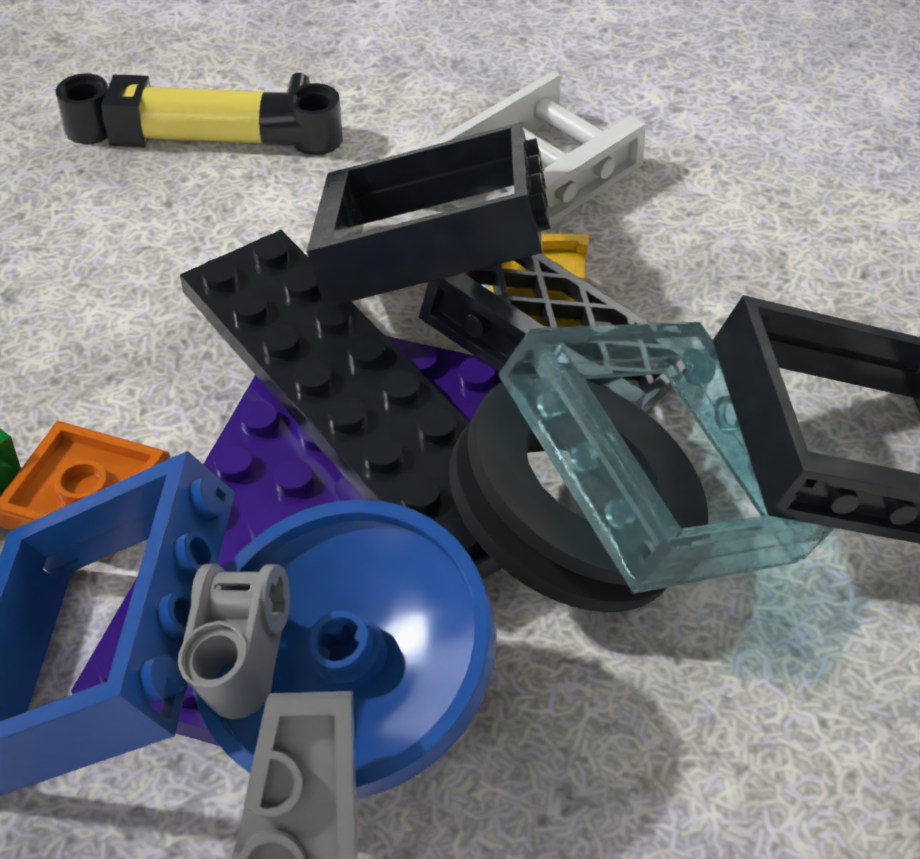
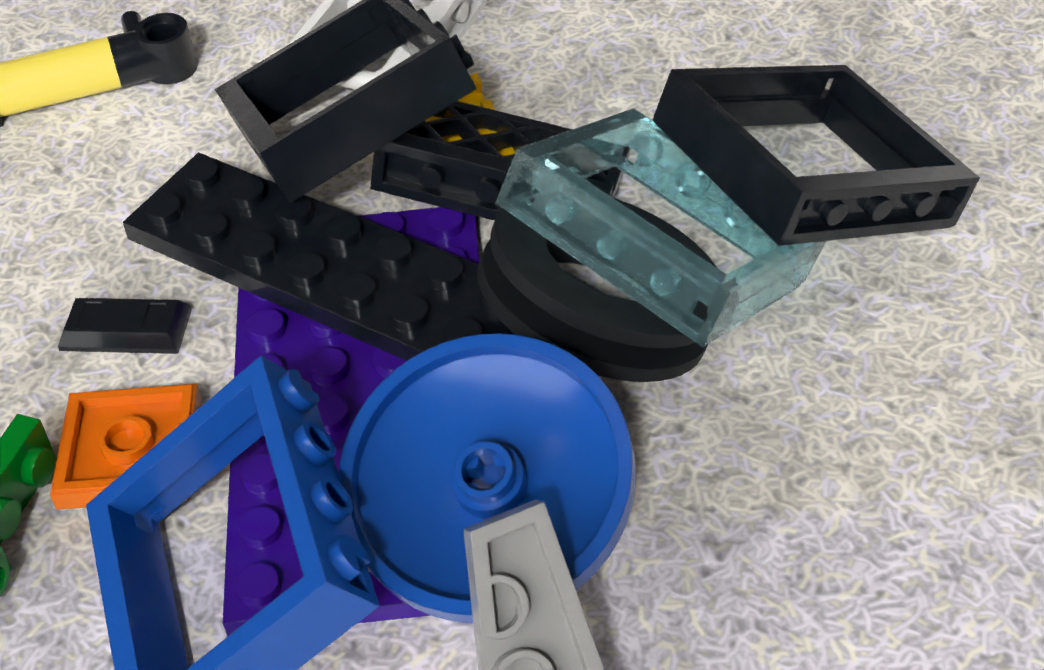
camera: 20 degrees left, 0 degrees up
light grey piece [178,564,290,719] -> none
none -> black tile [58,298,192,354]

